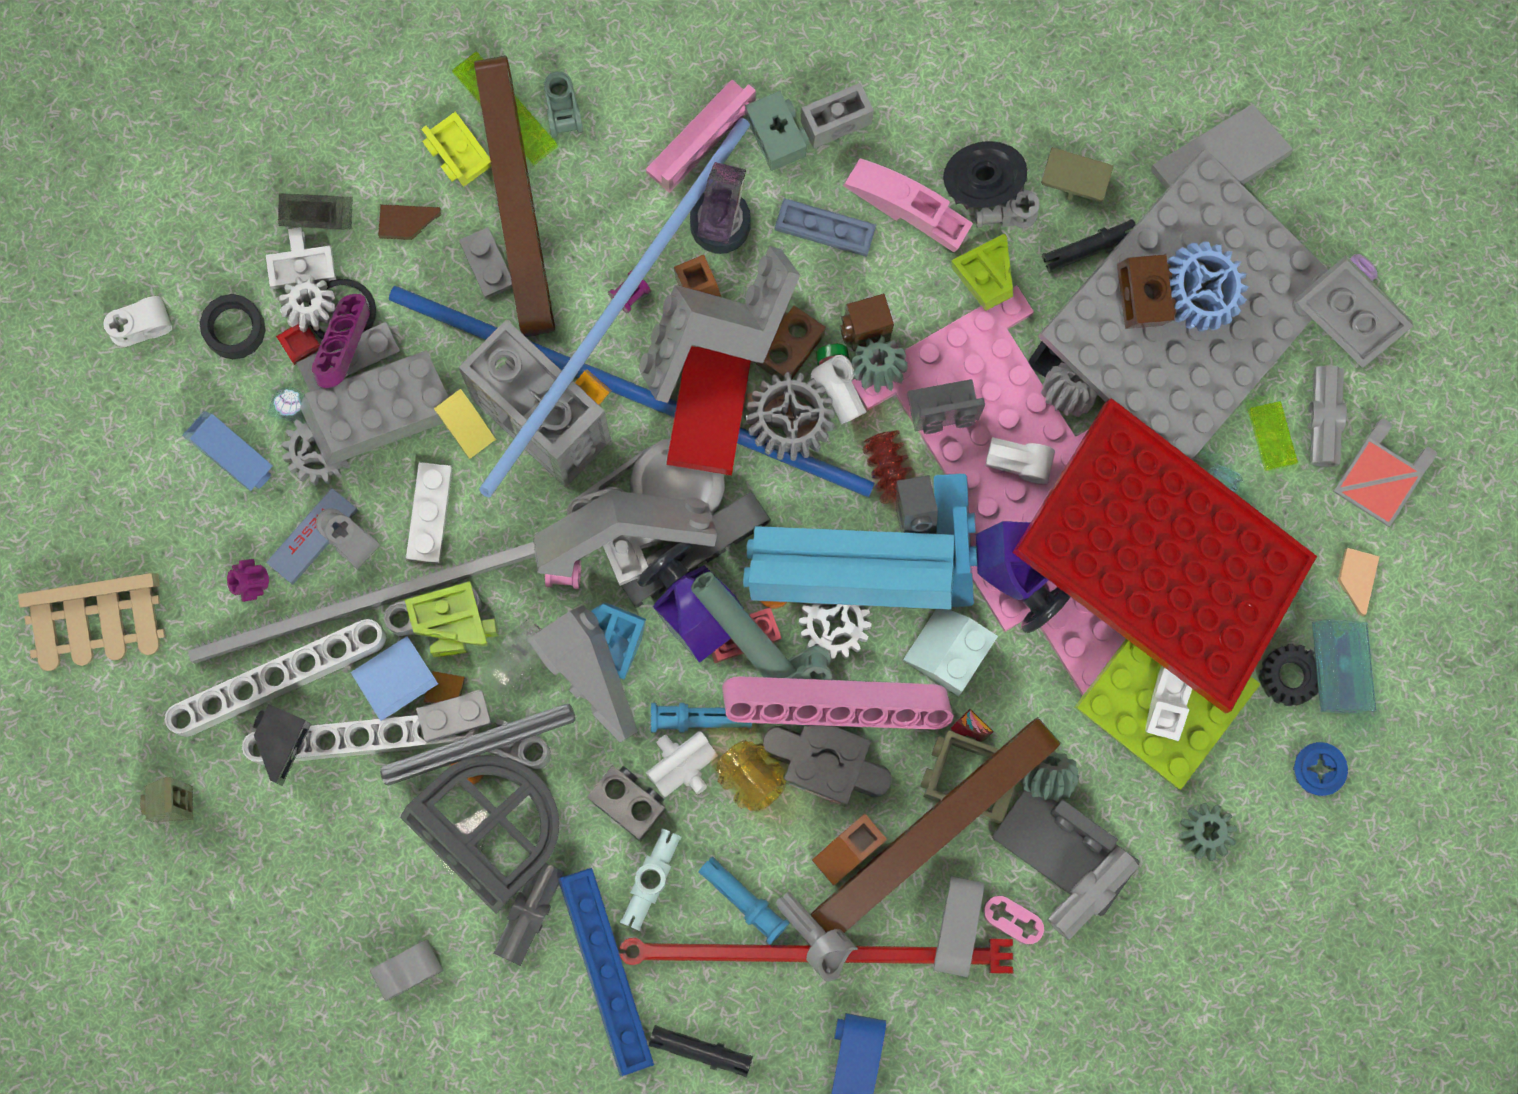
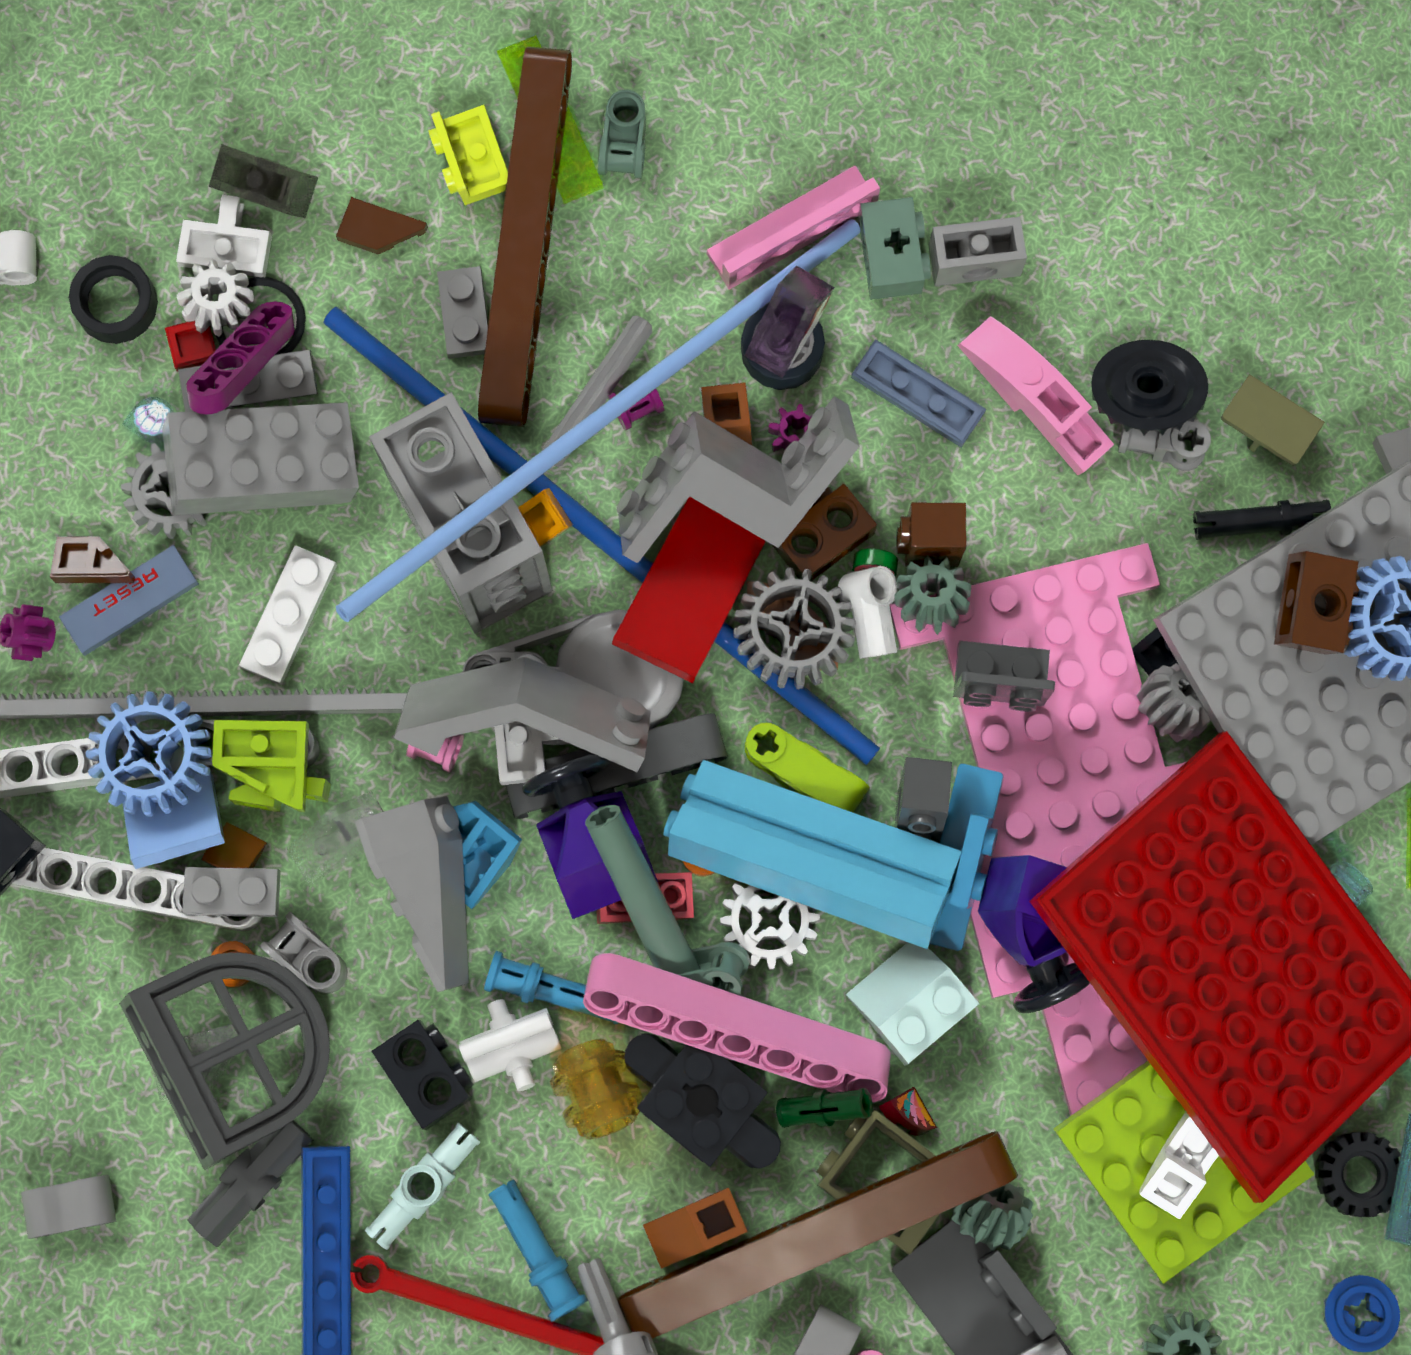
camera: 20 degrees right, 0 degrees up
medium blue slope [182,411,273,491] -> none
light grey piece [316,508,380,570] -> none
axle [380,703,575,786] -> none
light yellow slope [434,389,496,459] -> none
clear red piece [862,430,913,504] -> none
lime wing [951,233,1013,311] -> none
white piece [985,437,1055,484] -> none
none -> tile [50,536,135,583]
none -> light blue gear [86,691,213,817]
none -> light grey axle [542,315,652,467]
none -> lime piece [745,723,870,813]
none -> magenta gear [768,404,813,452]
none -> dark green pin [776,1088,873,1128]

